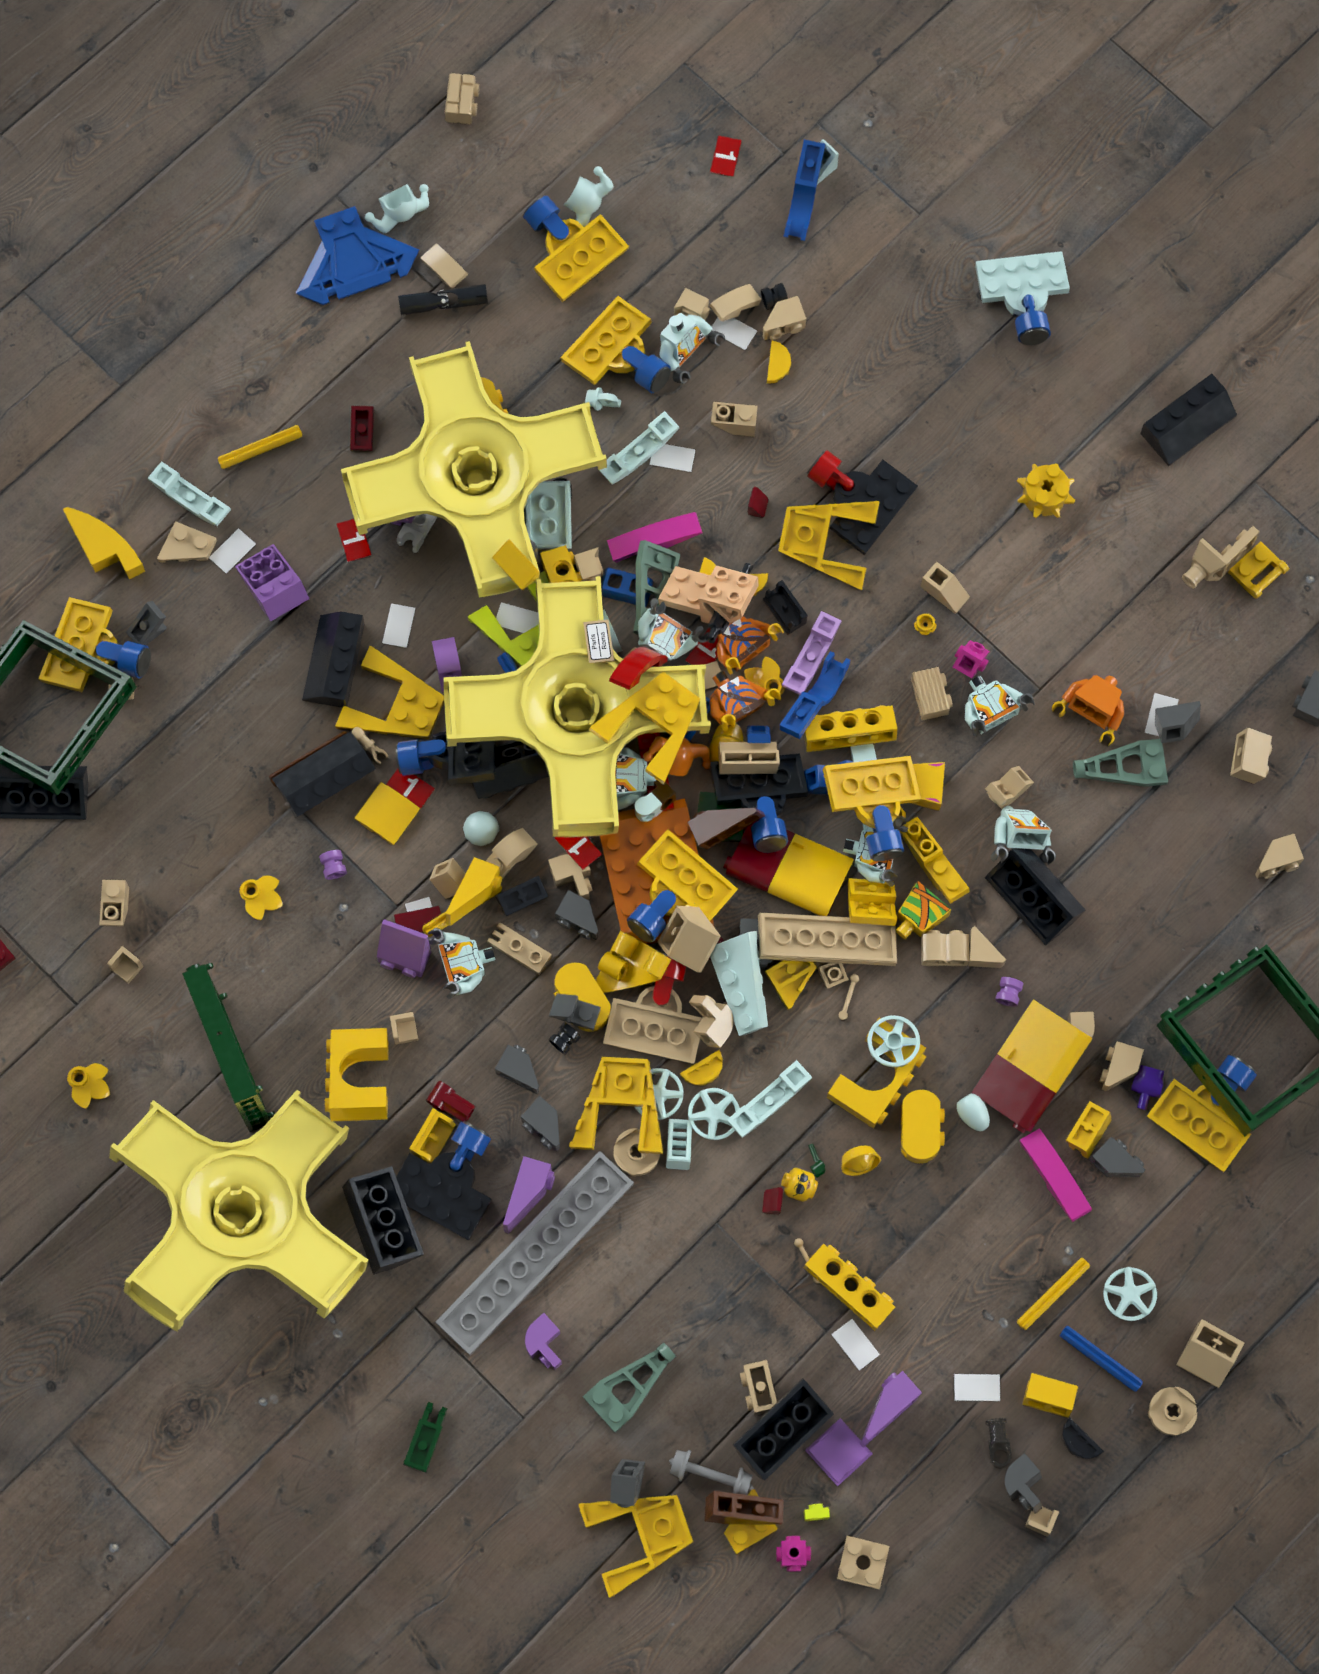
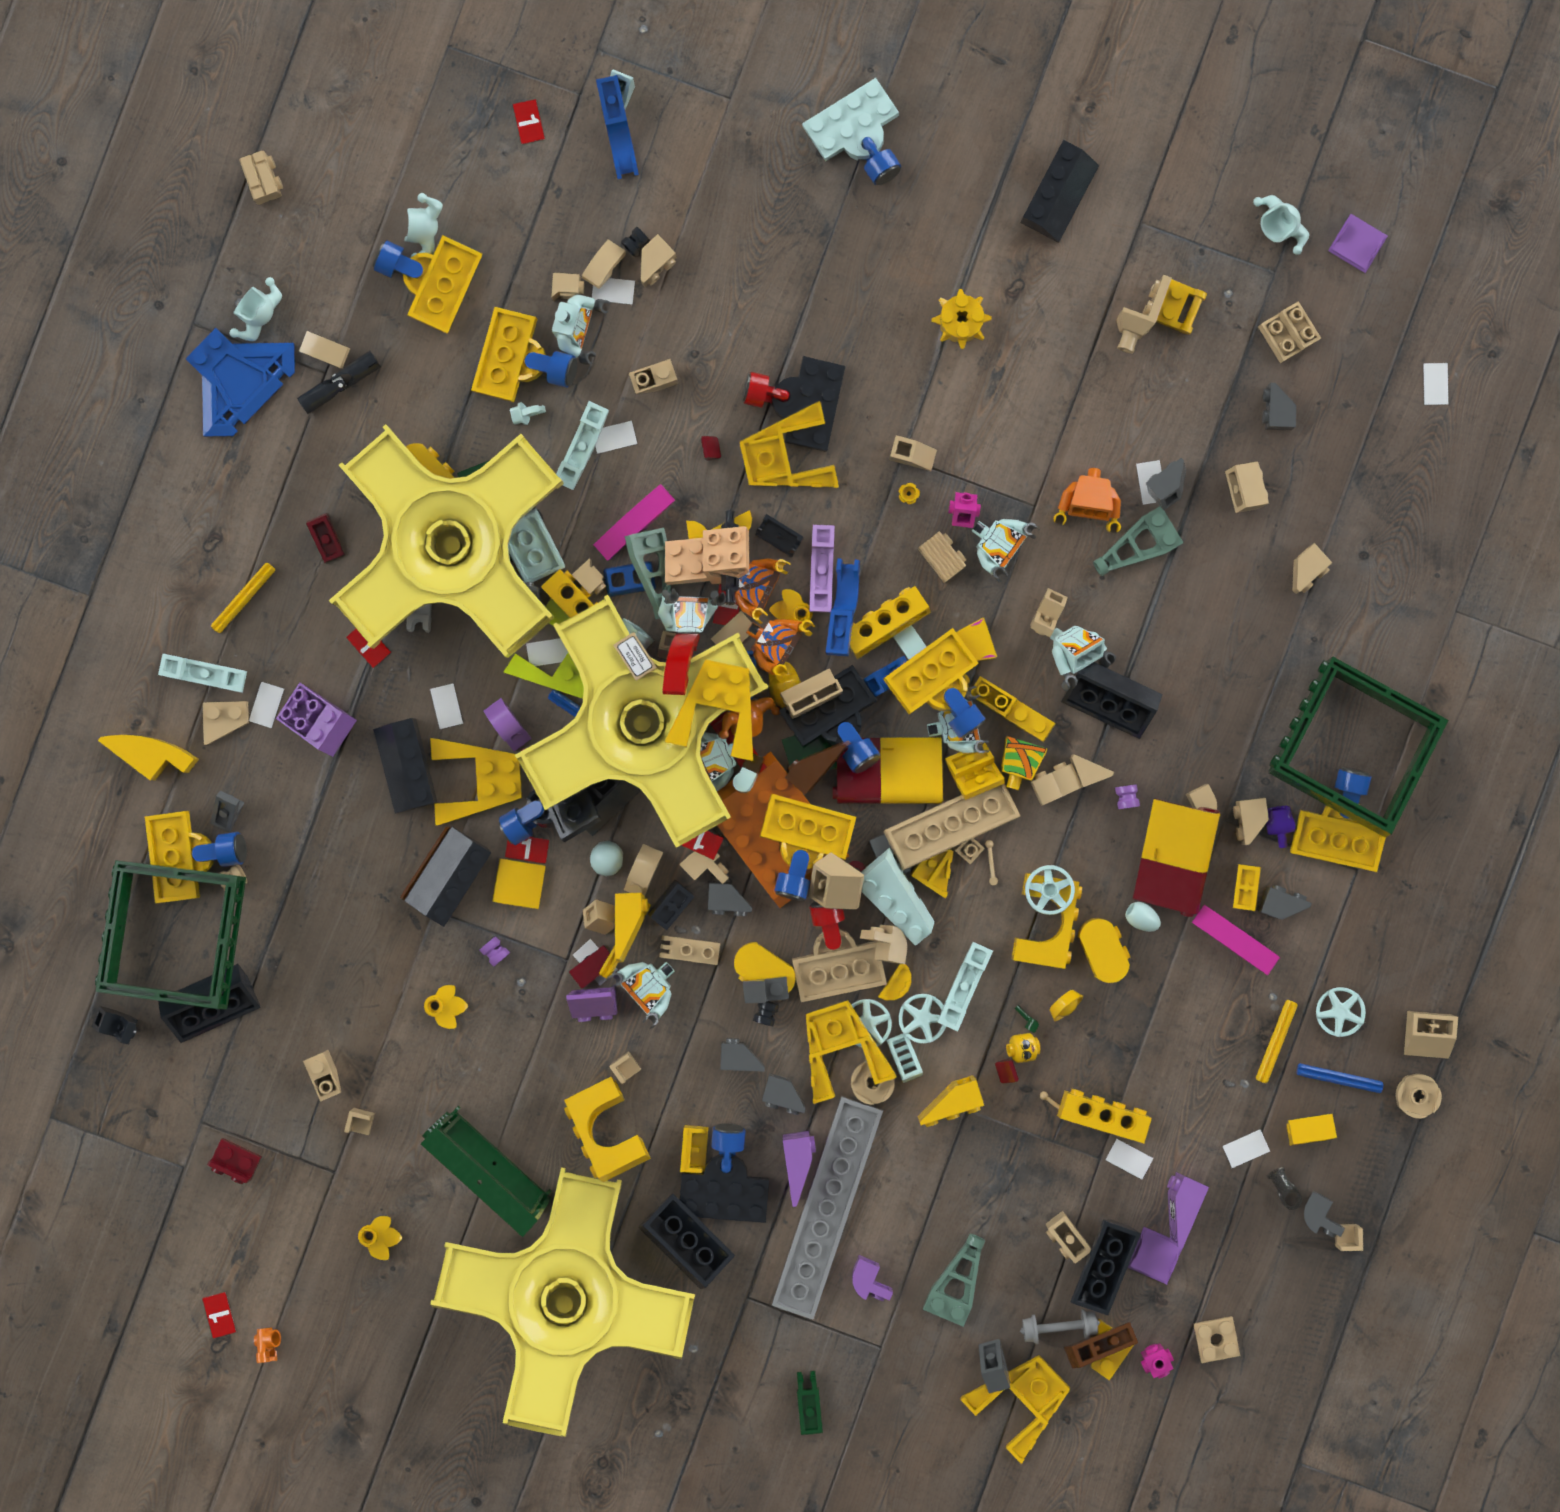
camera: 15 degrees left, 15 degrees up
tan piece [351,727,388,765] -> none
dark red piece [426,1081,476,1123] -> none
yellow slope [492,539,539,590] -> none
yellow panel [596,931,671,993] -> none
blue tile [746,725,771,743] -> none
yellow tile [767,340,791,384] -> none
neon yellow plate [804,1504,830,1522] -> none
black tile [1062,1417,1104,1459] -> none
none -> yellow slope [917,1075,984,1127]

